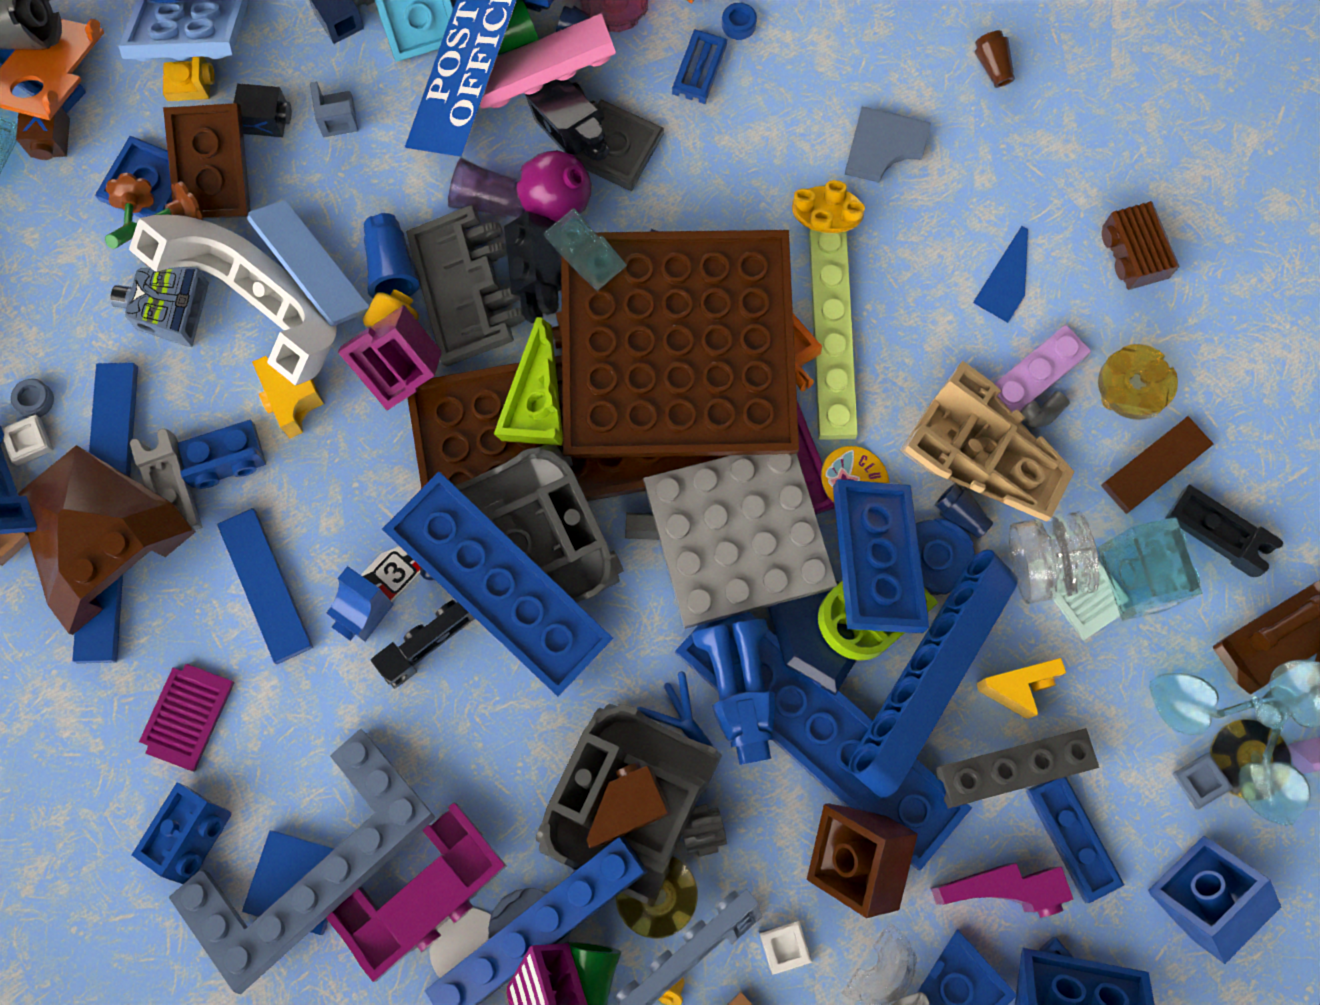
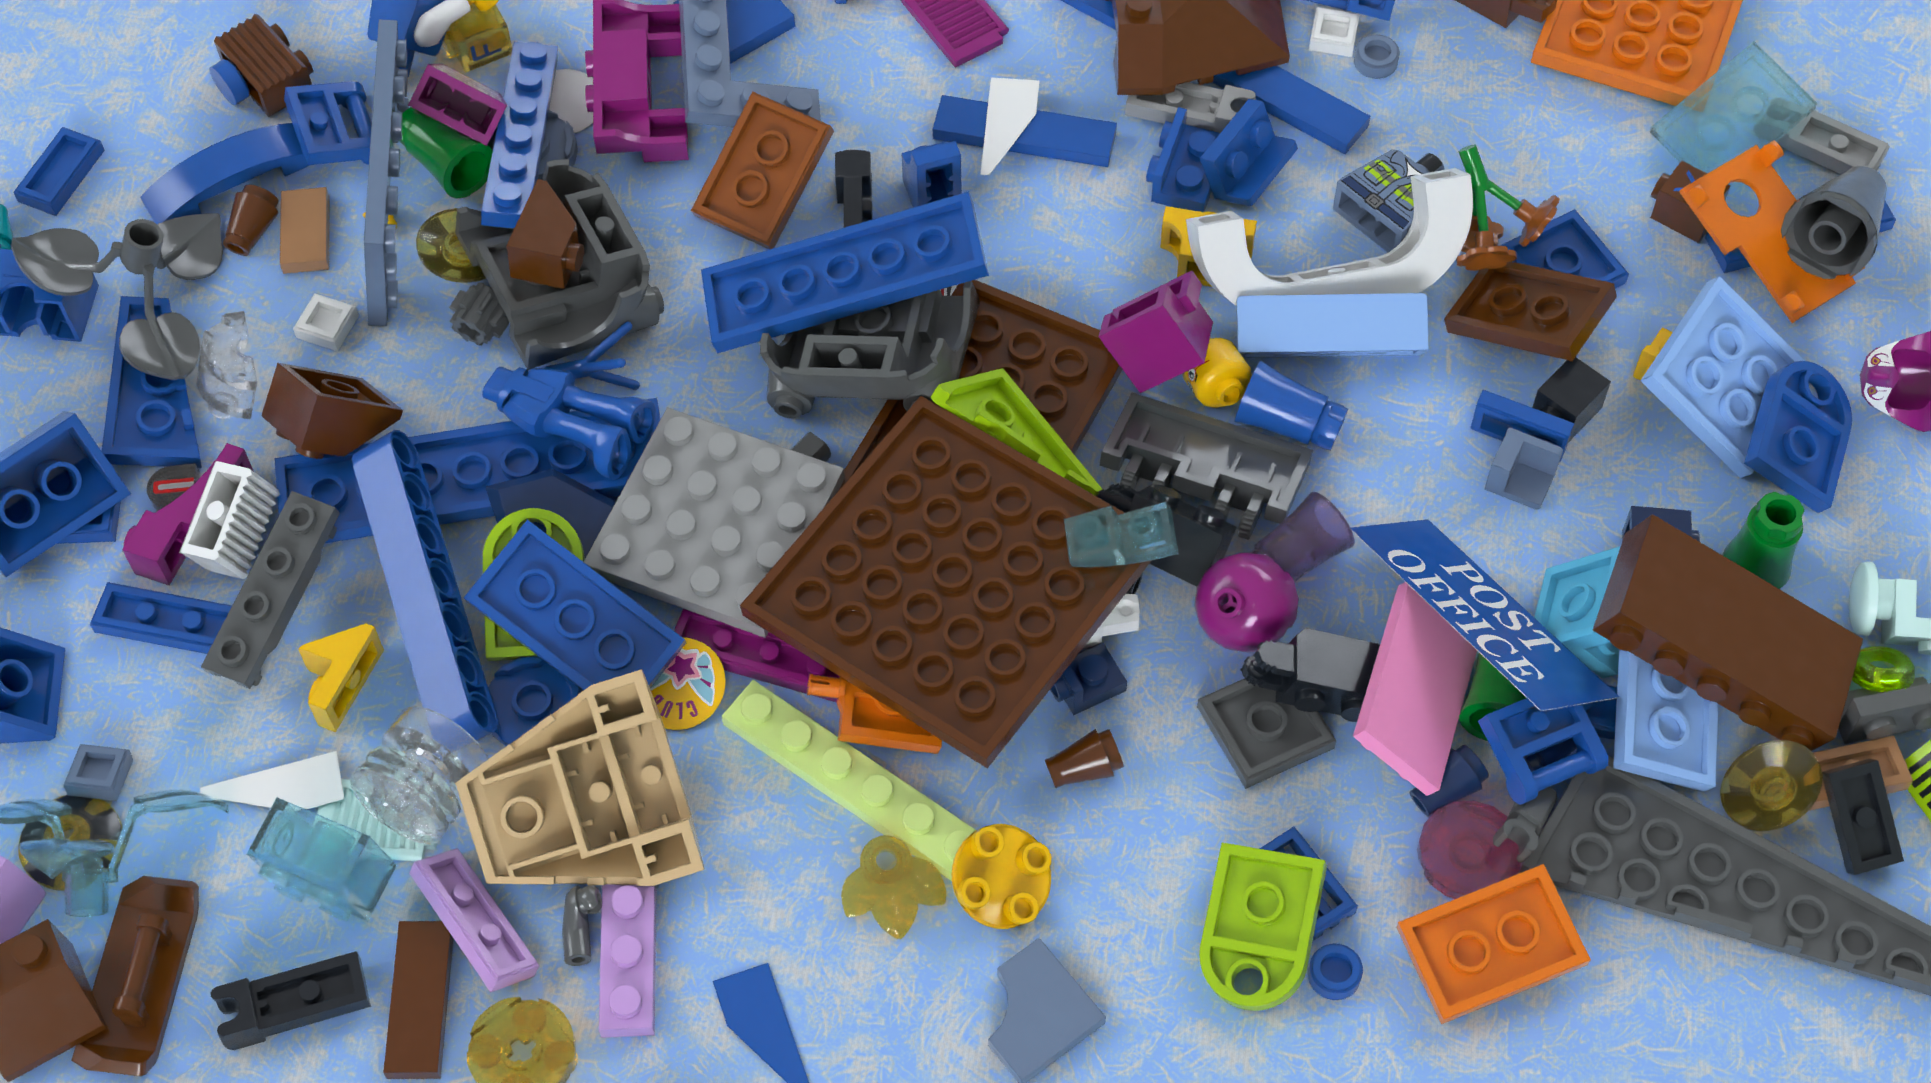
camera: 130 degrees right, 15 degrees down
none -> clear smoke tile [147,463,200,511]
none -> white brick [179,461,280,579]
none -> white sticker [199,751,344,812]
none -> lavender tile [409,848,540,992]
none -> dark orange tile [691,91,834,249]
none -> clear yellow plate [841,835,946,939]
none -> white sticker [980,77,1040,175]
none -> reddish brown cone [1045,729,1124,788]
none -> lime plate [1199,842,1327,1011]
none -> blue bracket [1200,99,1298,206]
none -> blue tile [1470,390,1575,462]

